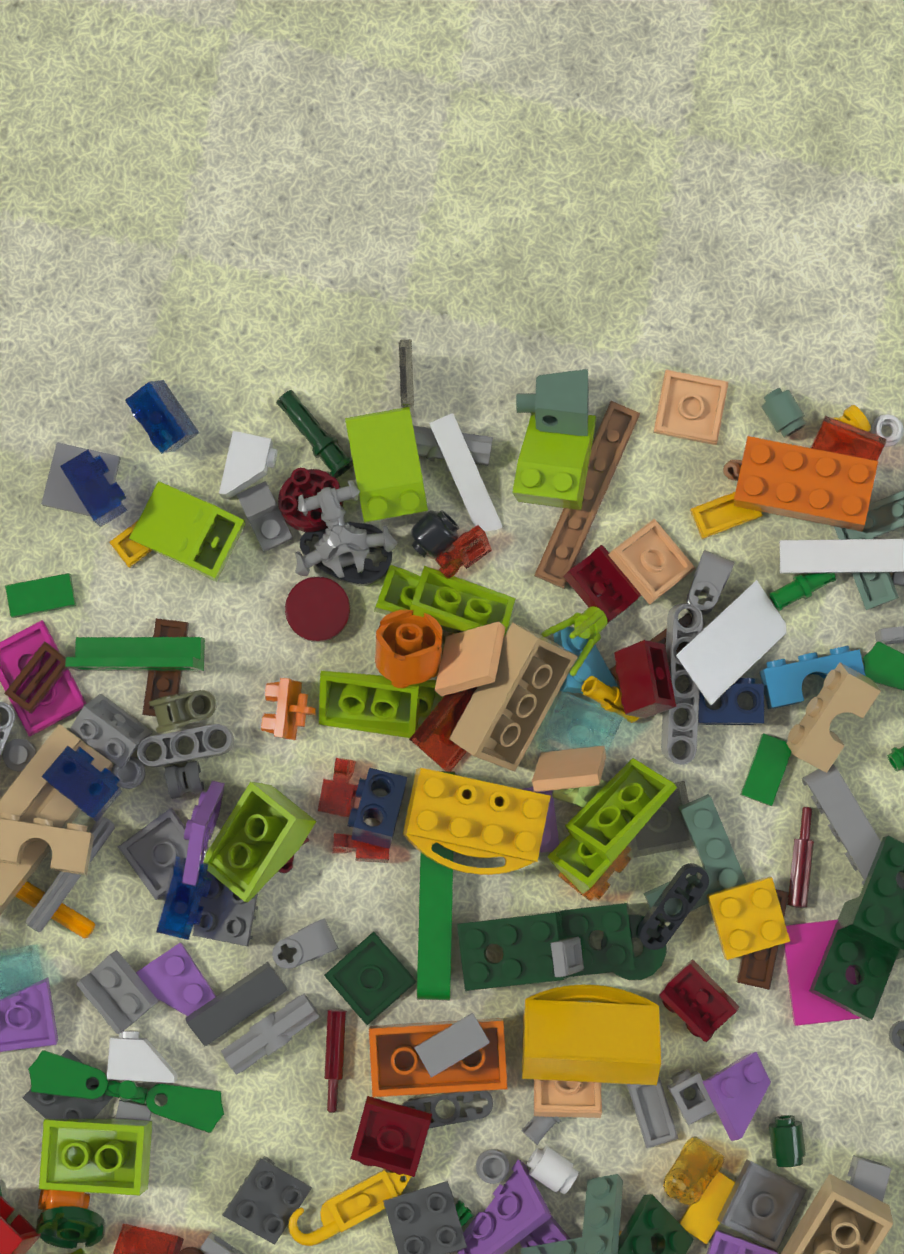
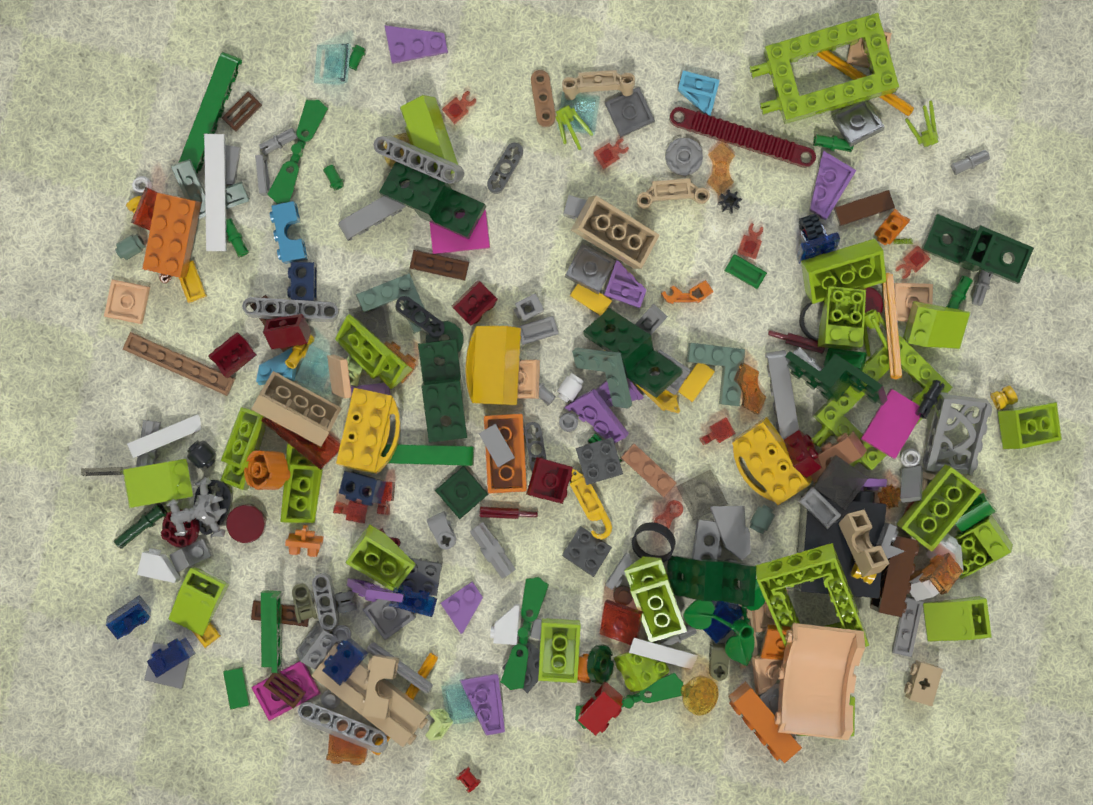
camera: 85 degrees left, 5 degrees up
light grey bracket [77,950,159,1034] -> none
dark grey tile [185,962,287,1046] -> none
clear red plate [435,525,492,579] -> none
light nougat tile [435,621,506,696] -> none
lime slope [512,413,597,510] -> none
sand green torso [516,369,589,436] -> none
lime plant [541,606,607,676] -> none
light grey tile [551,937,584,977] -> none
light nougat tile [608,519,696,605] -> none
clear yellow piece [663,1136,724,1205] -> none
white sticker [676,580,787,706] -> none
light grey piece [686,550,734,615] -> none
medium lavender wing [703,1052,771,1141] -> none
yellow plate [707,876,790,960] -> none
green tile [740,733,792,806] -> none
dark green brick [769,1115,806,1167] -> none
tan arch [786,662,881,773] -> none
dark red axle [787,807,814,908] -> none

